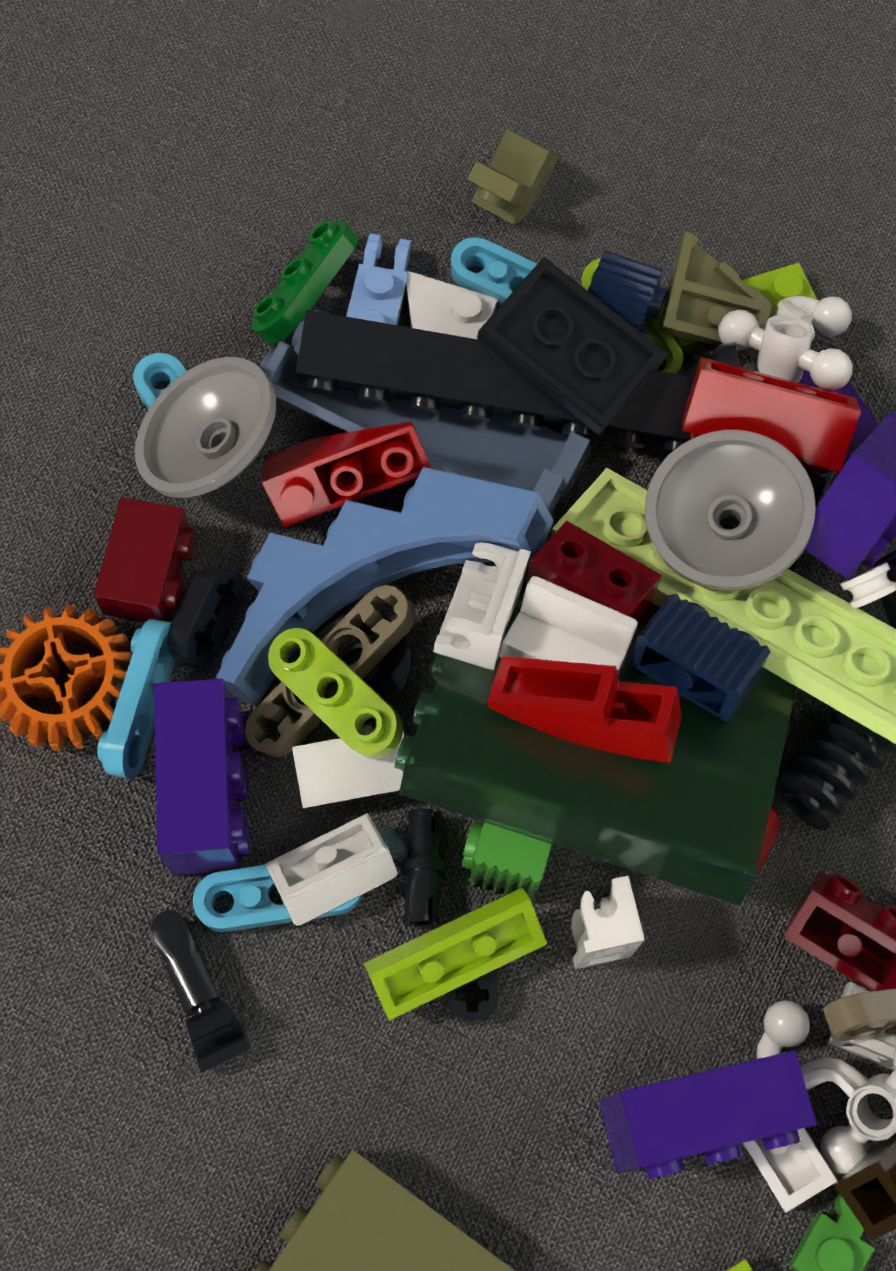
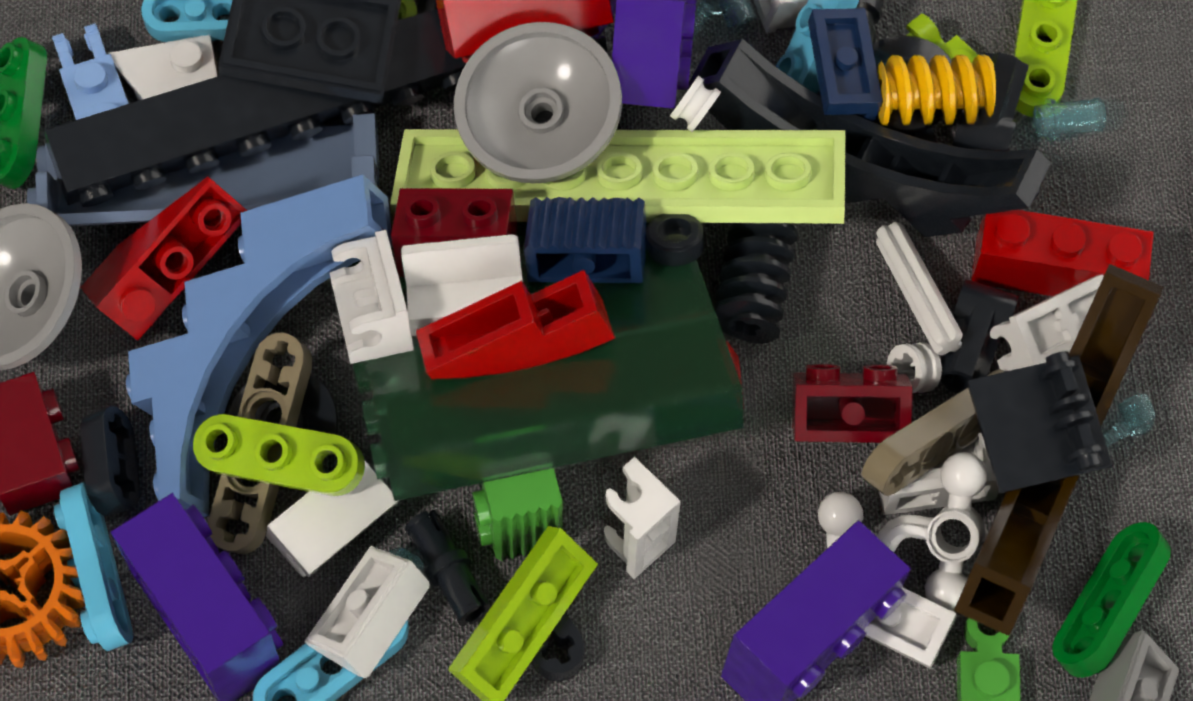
camera: 30 degrees left, 5 degrees down
none -> black tile [646,214,704,266]

